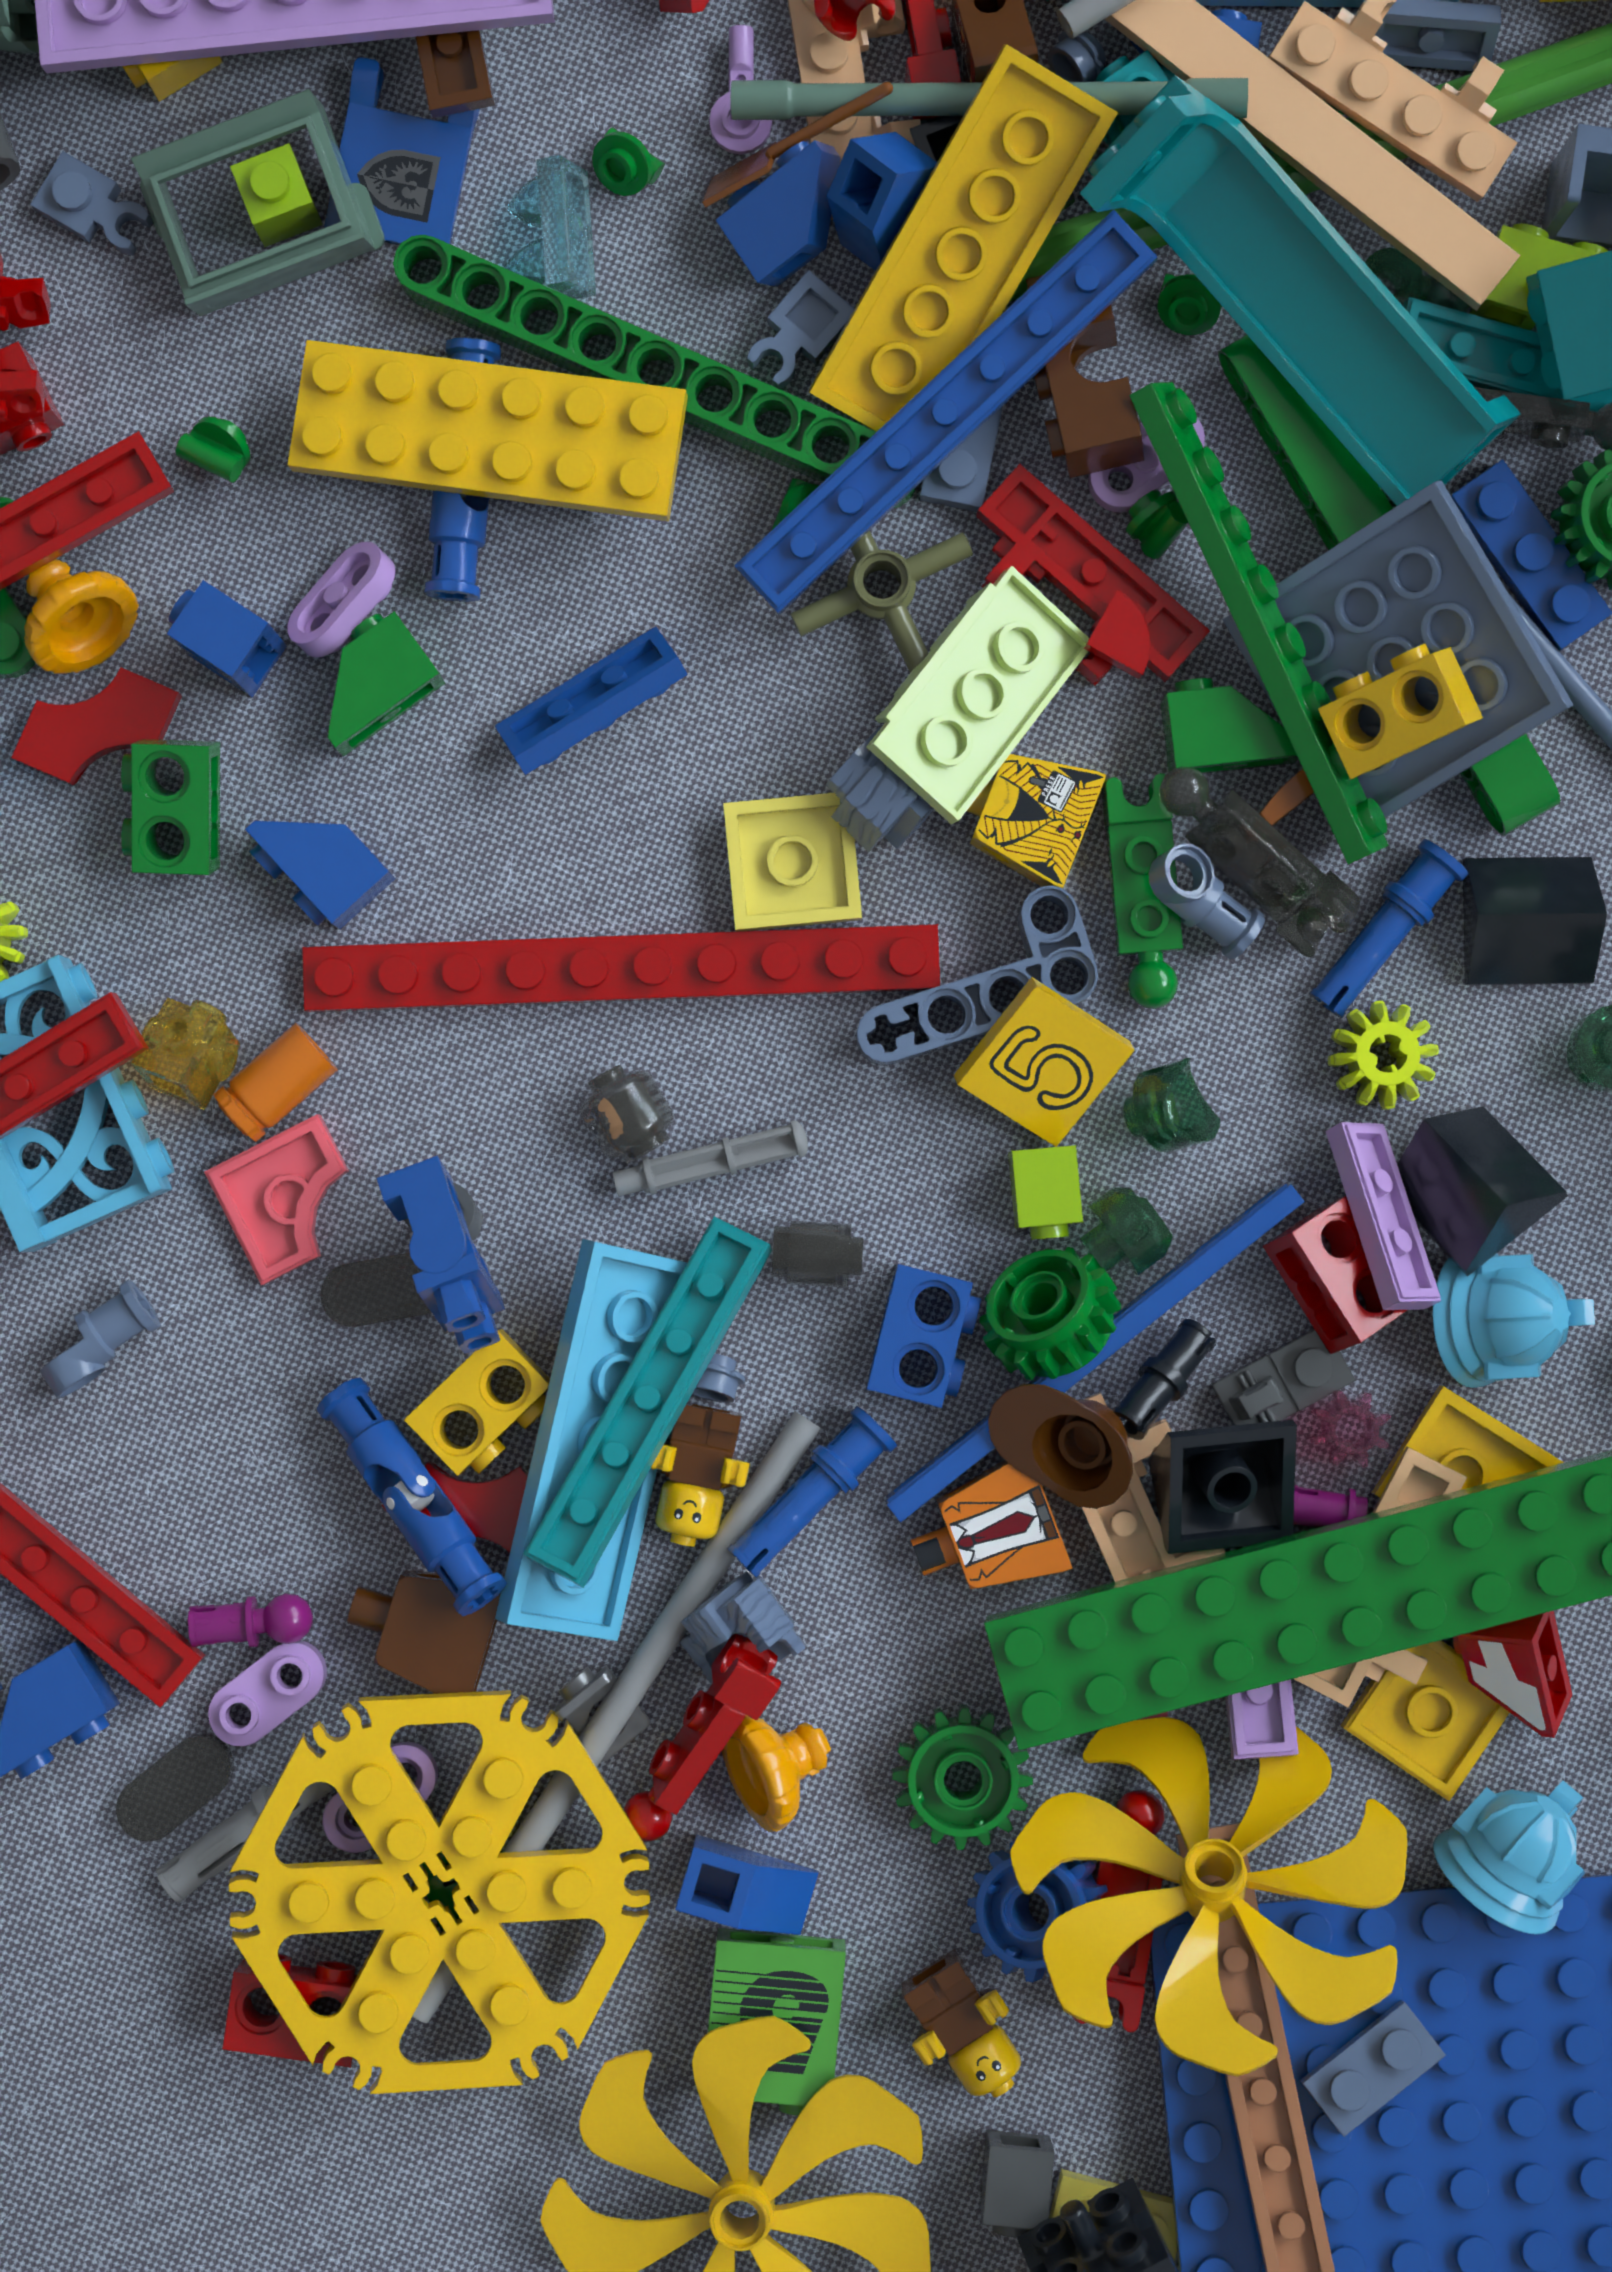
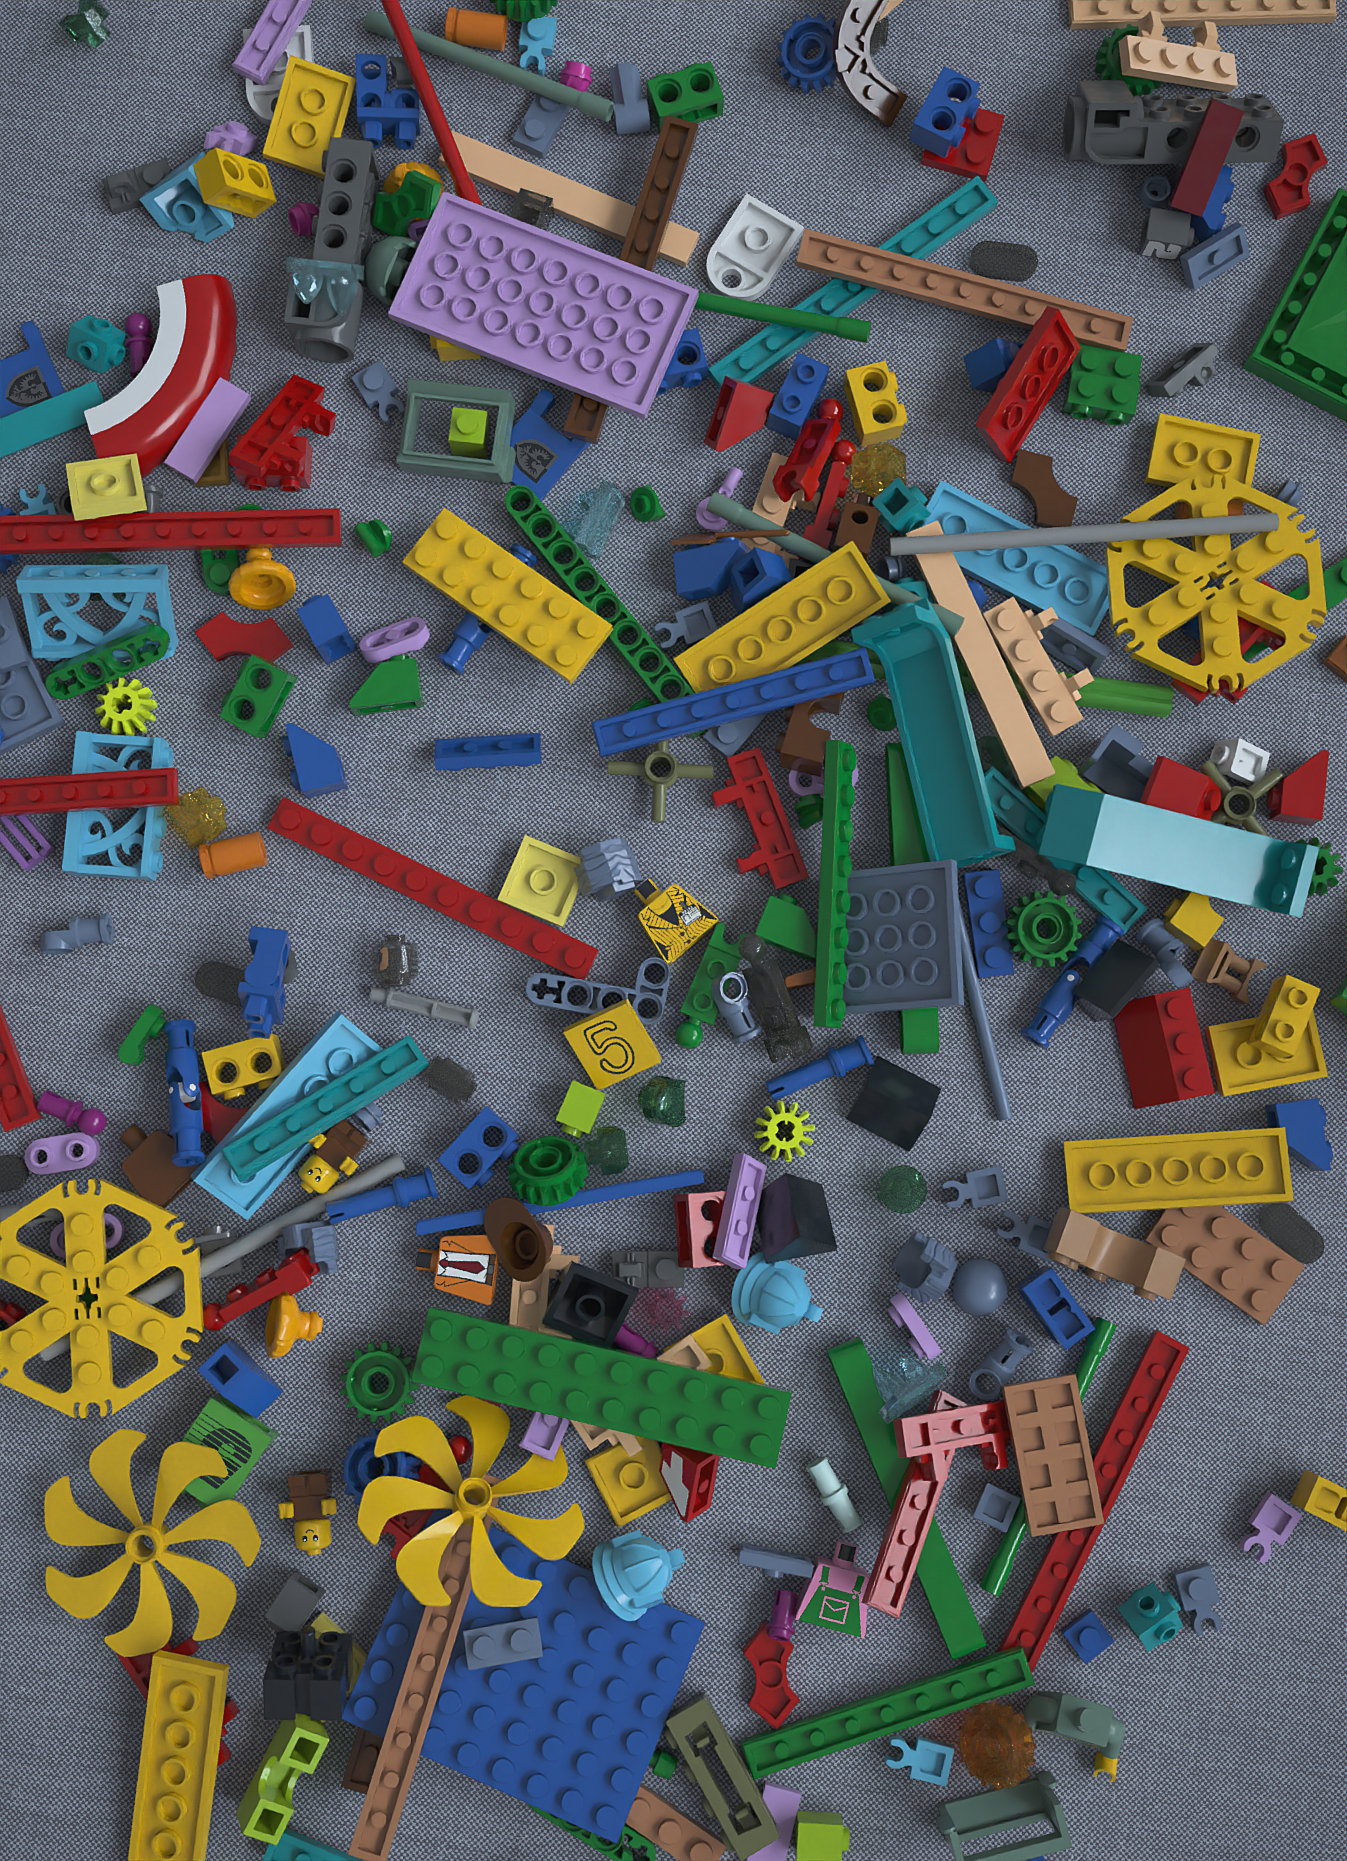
camera: 25 degrees right, 5 degrees down
coral tile [204,1114,349,1285] -> none
yellowish green piece [866,566,1089,824] -> none
red tile [1084,589,1150,680] -> none
black pin [1112,1319,1216,1440] -> none
yellow brick [1318,643,1483,780] -> none
none -> green plate [118,1003,167,1066]

